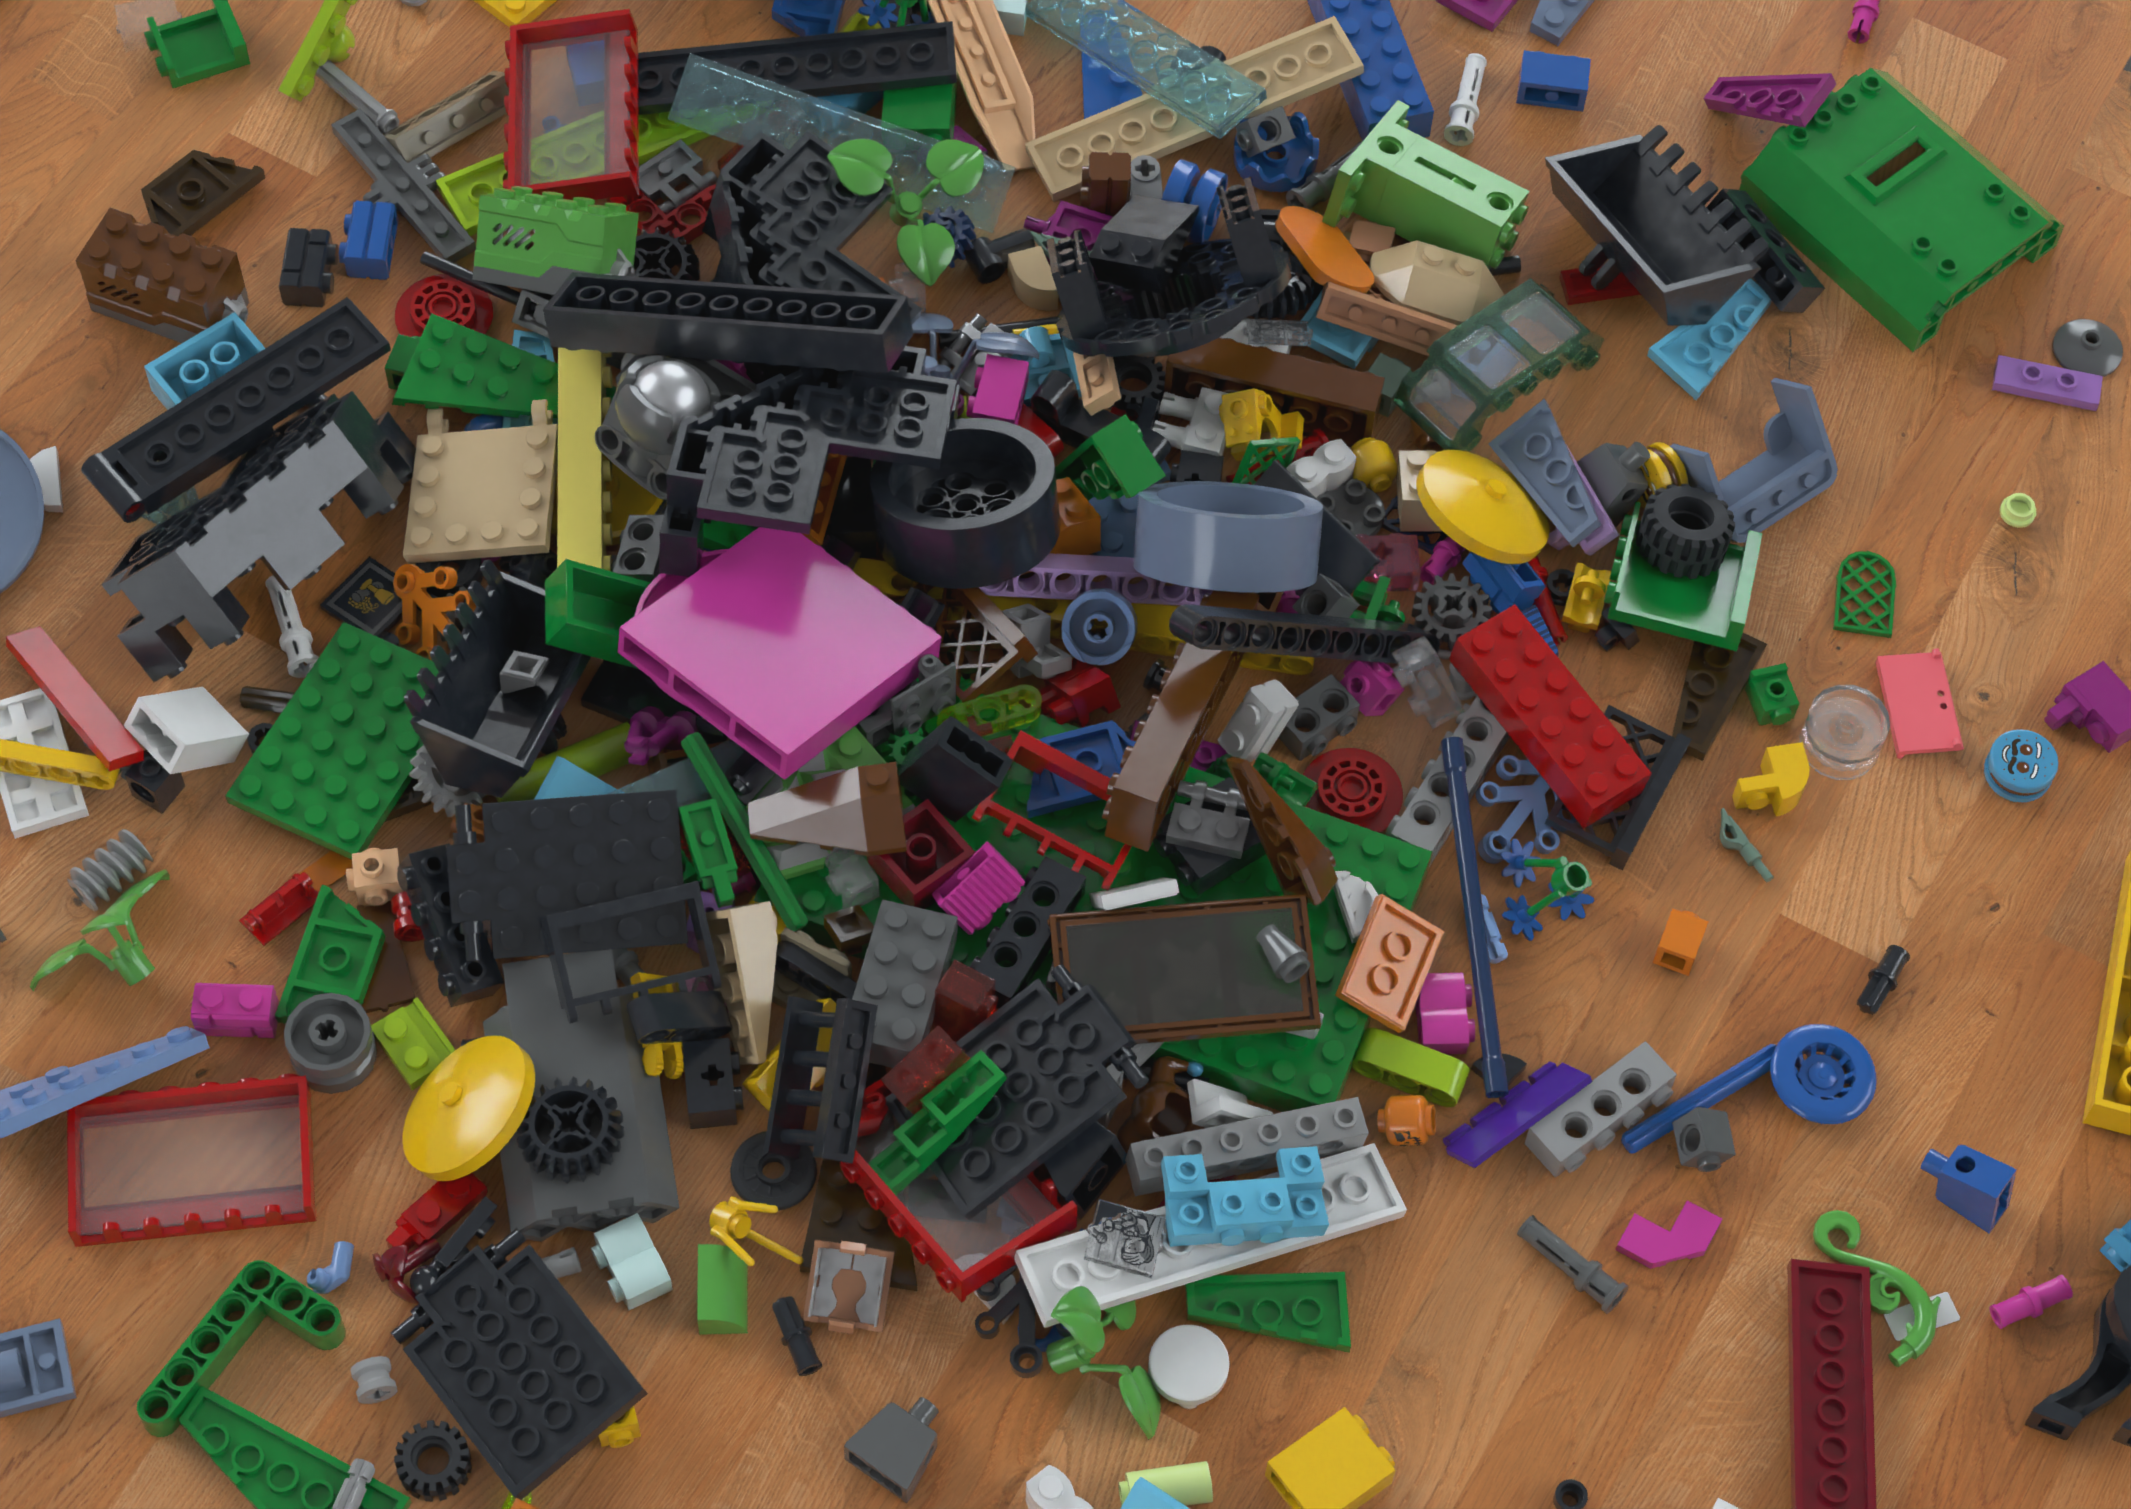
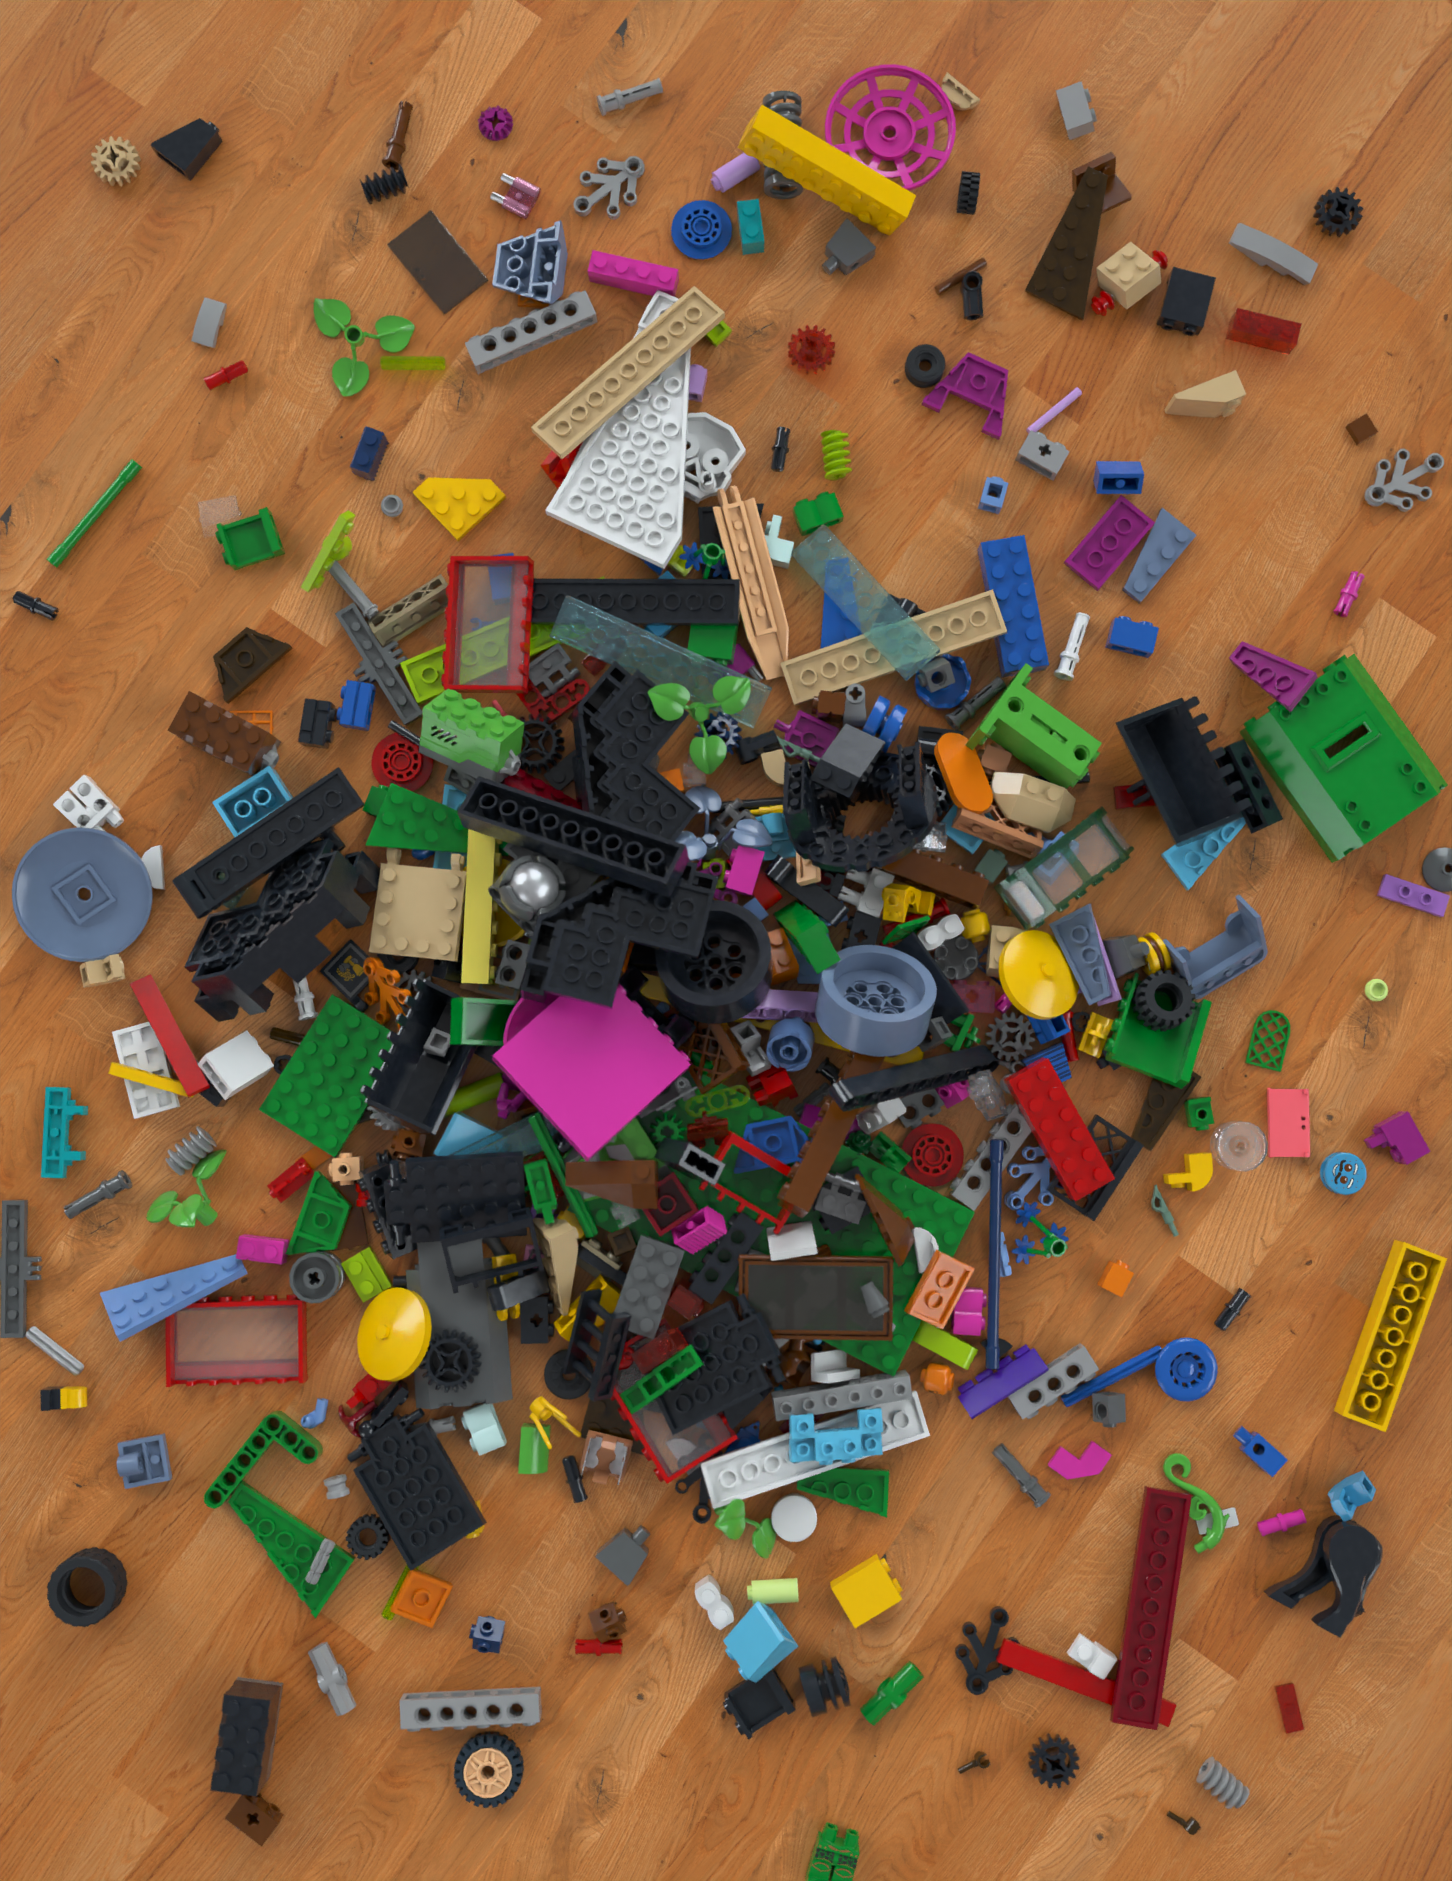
camera: 10 degrees right, 25 degrees up
piece [1084,1199,1166,1279] -> none

